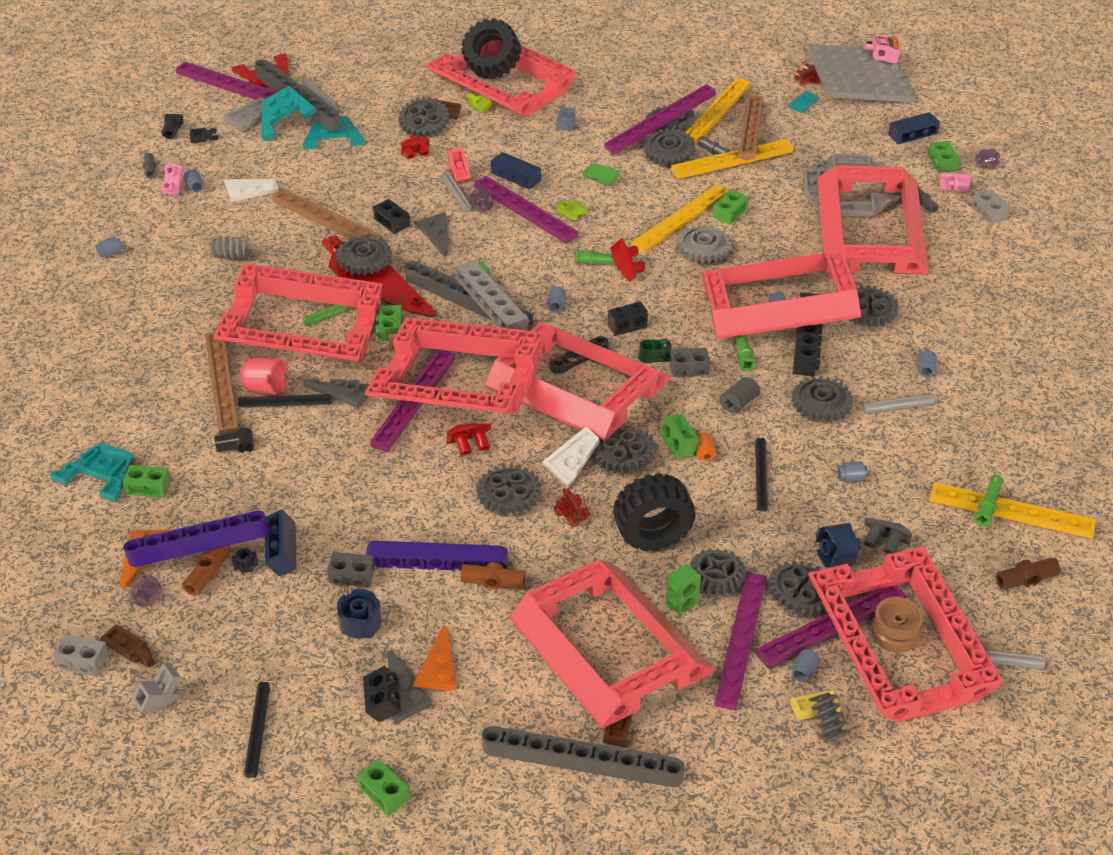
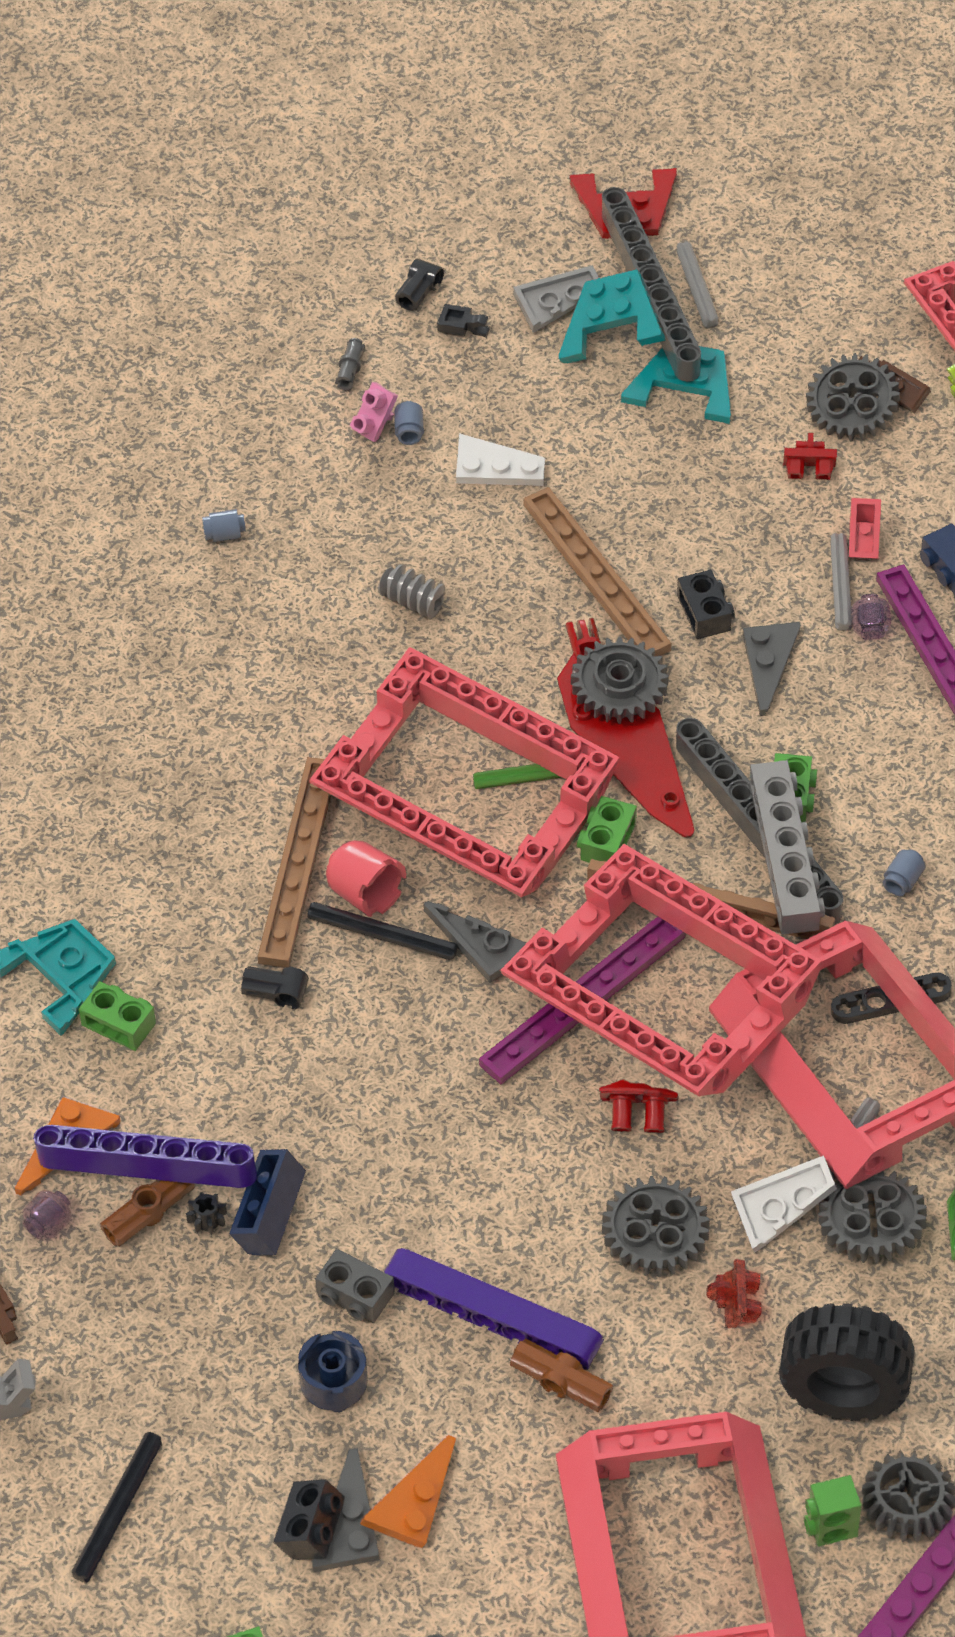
camera: 25 degrees right, 10 degrees up
magenta plate [176,62,277,100] -> none

